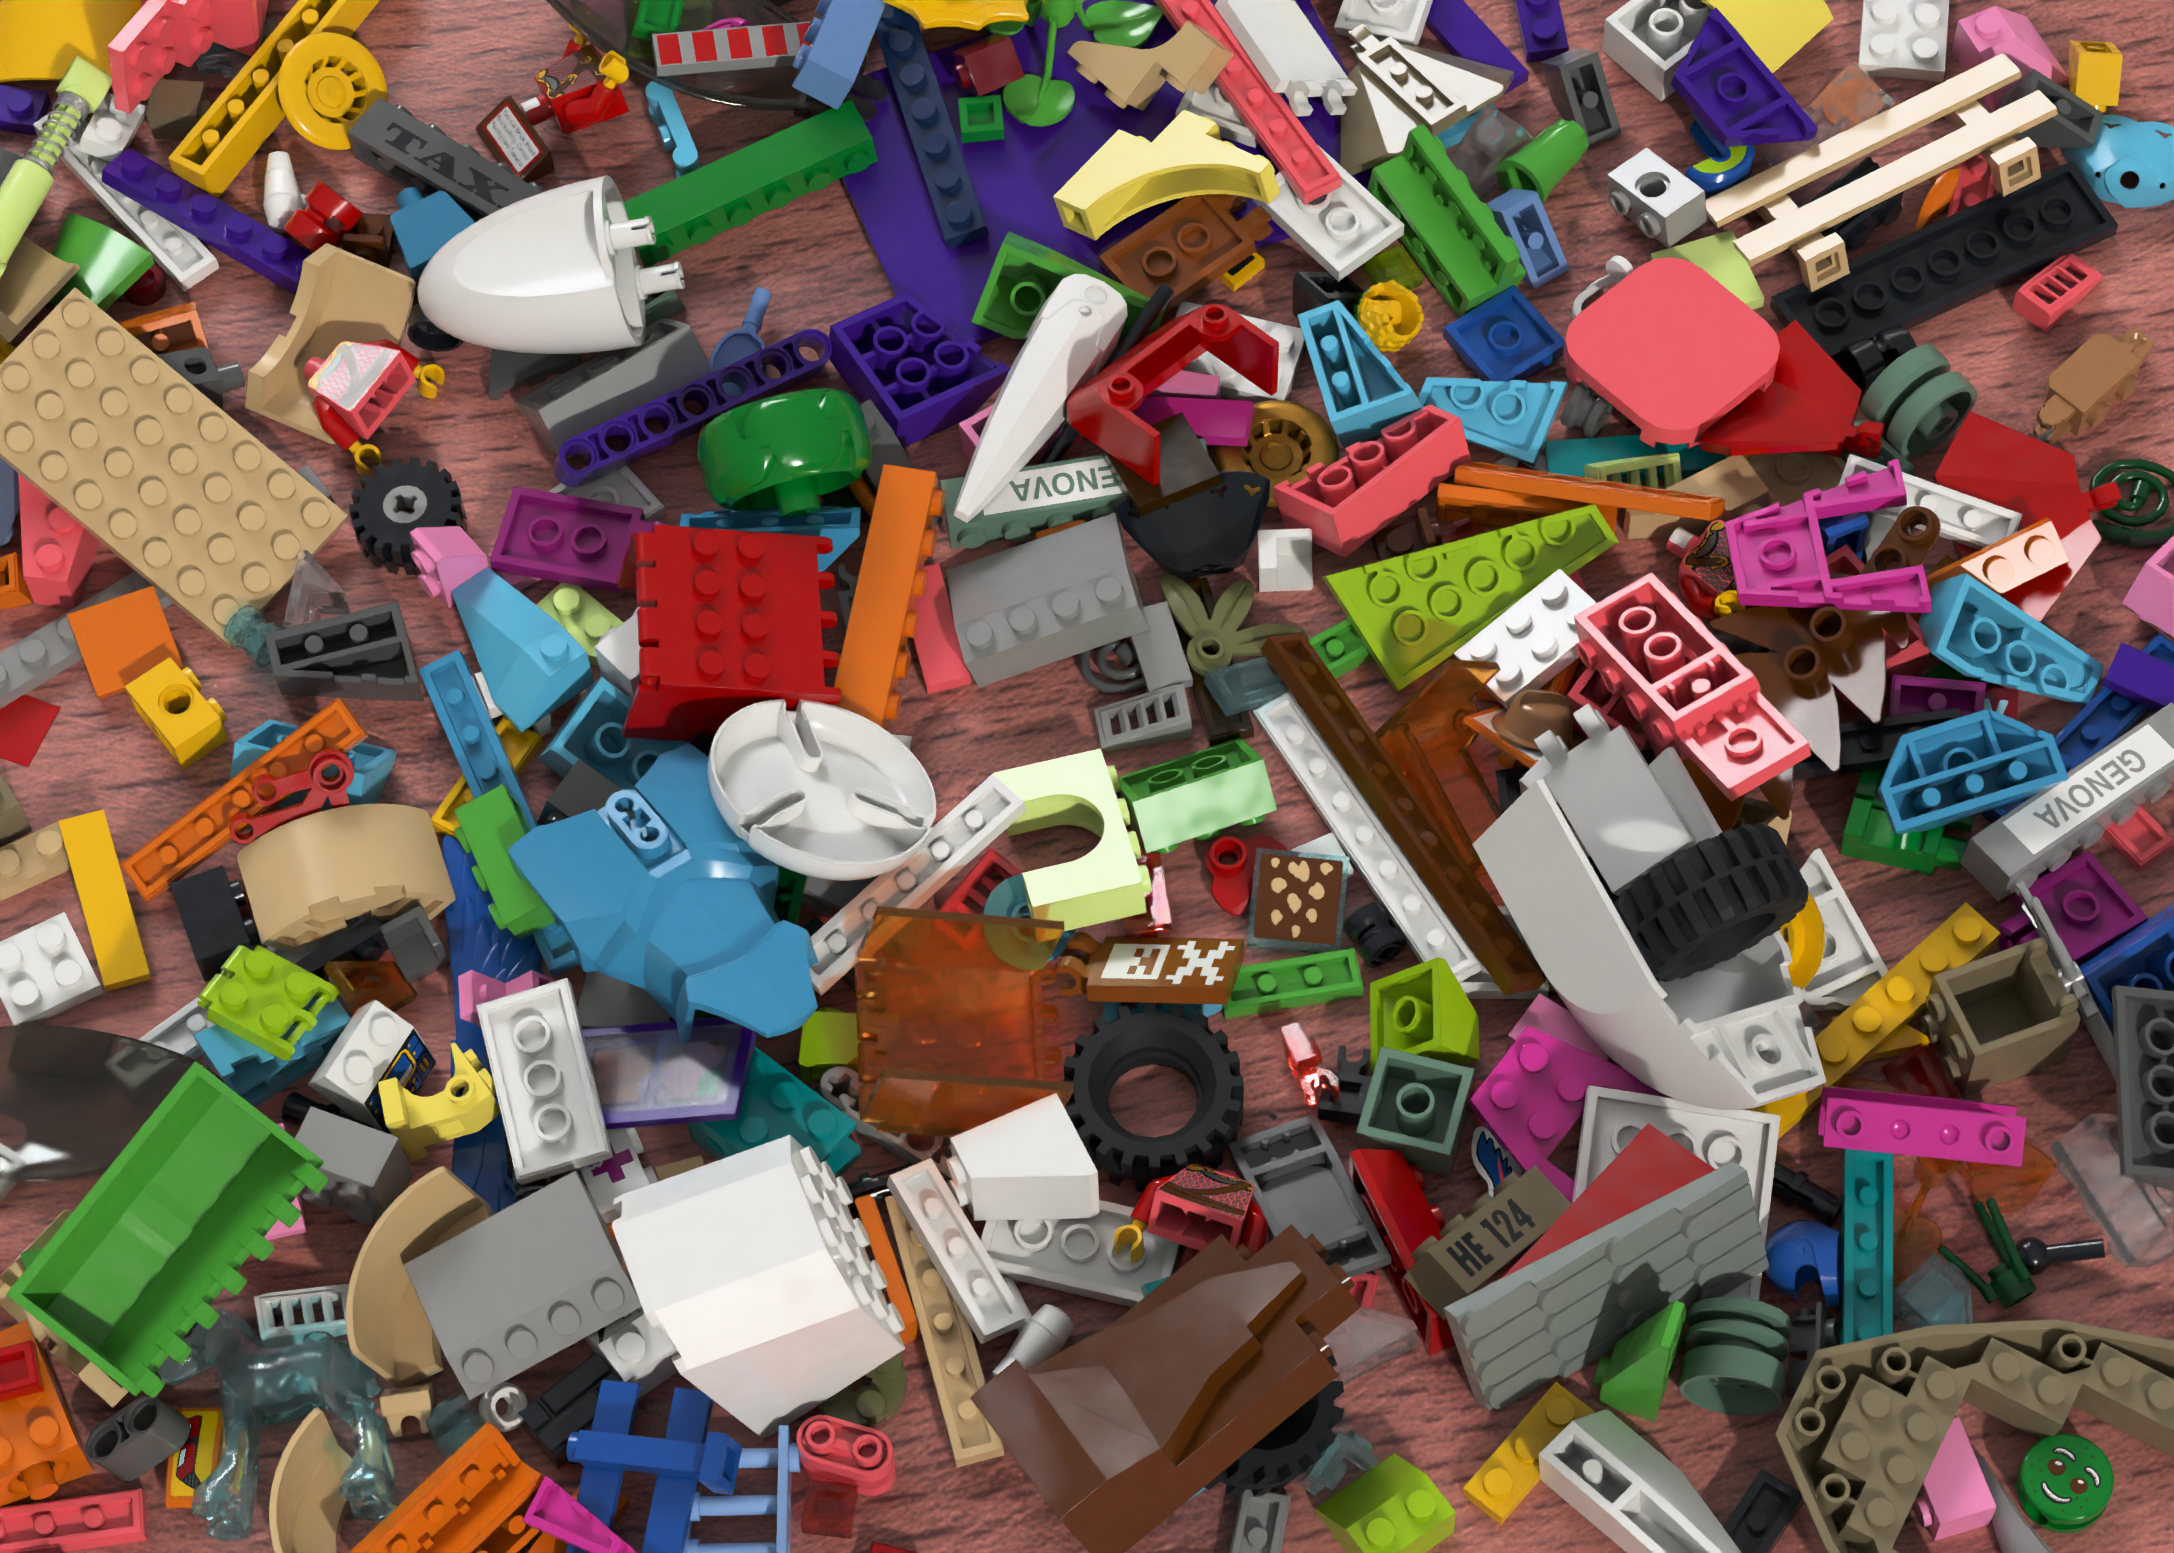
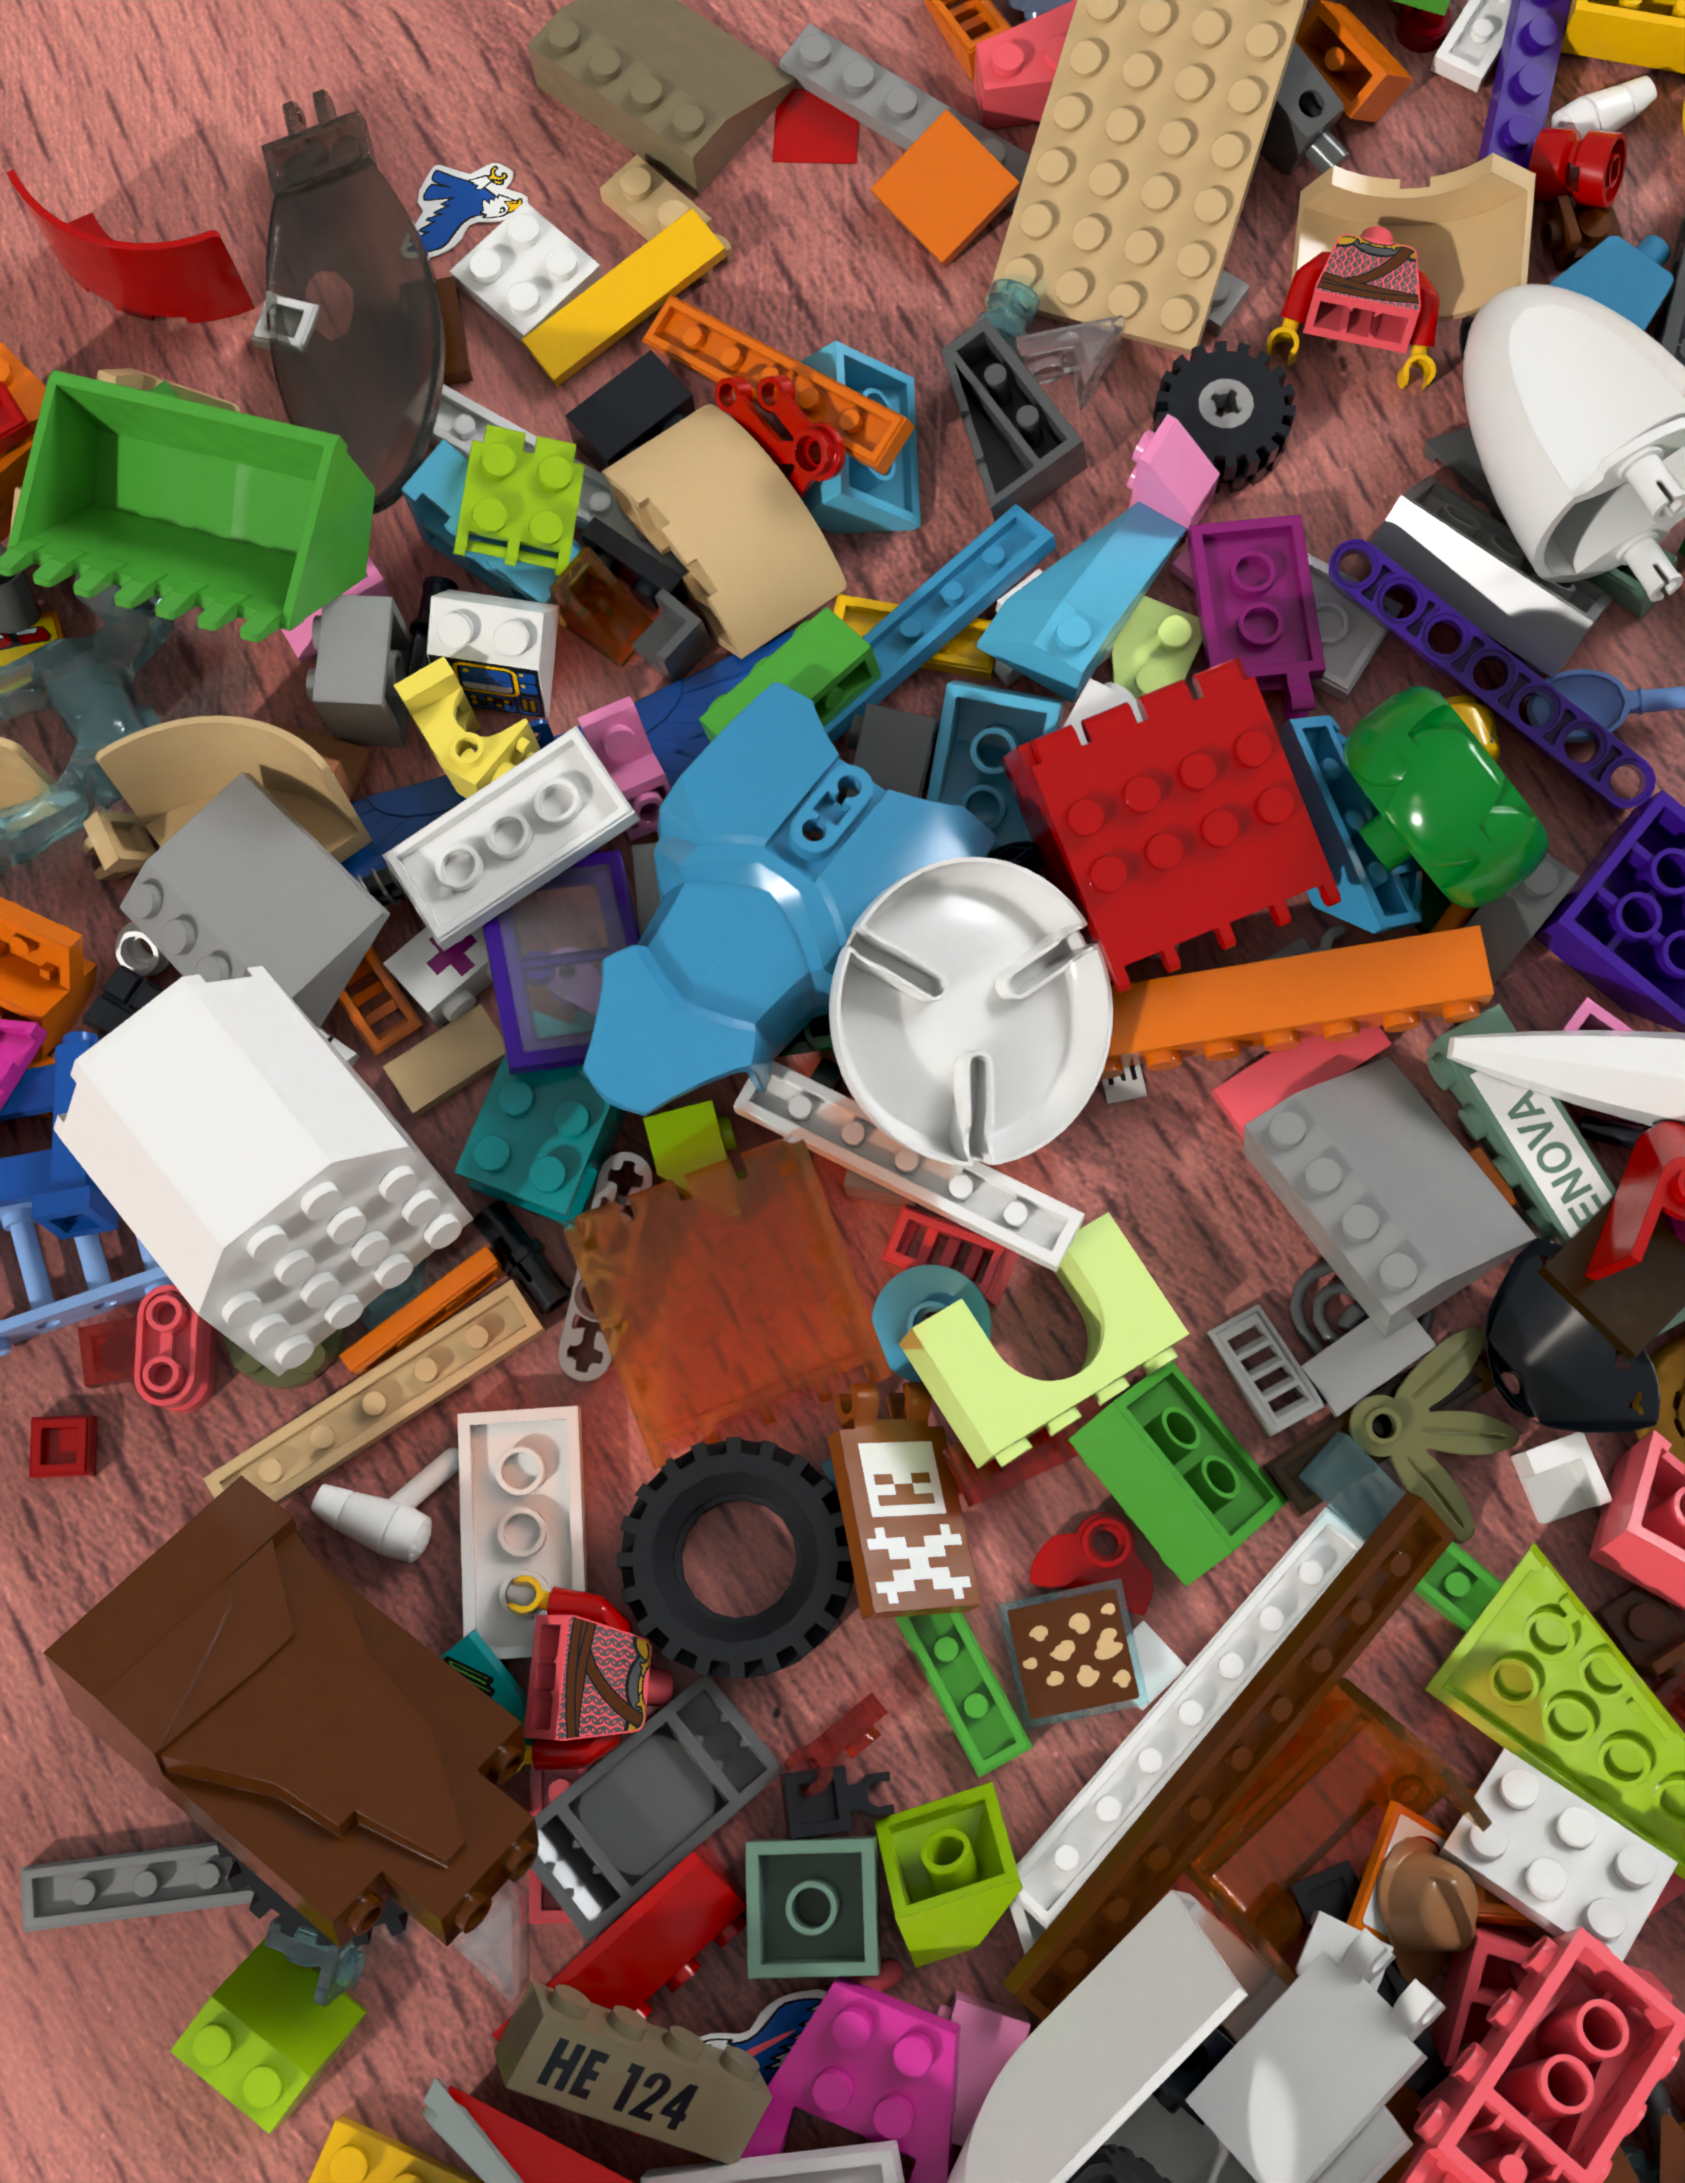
camera: 75 degrees right, 15 degrees up
yellow brick [125,657,228,770] -> none
white slope [254,1284,349,1352] -> none
clear light blue bracket [425,1393,485,1458] -> none
white plate [886,1158,1026,1344] -> none
white slope [946,1093,1100,1221] -> none
black wheel [1343,902,1407,968] -> none

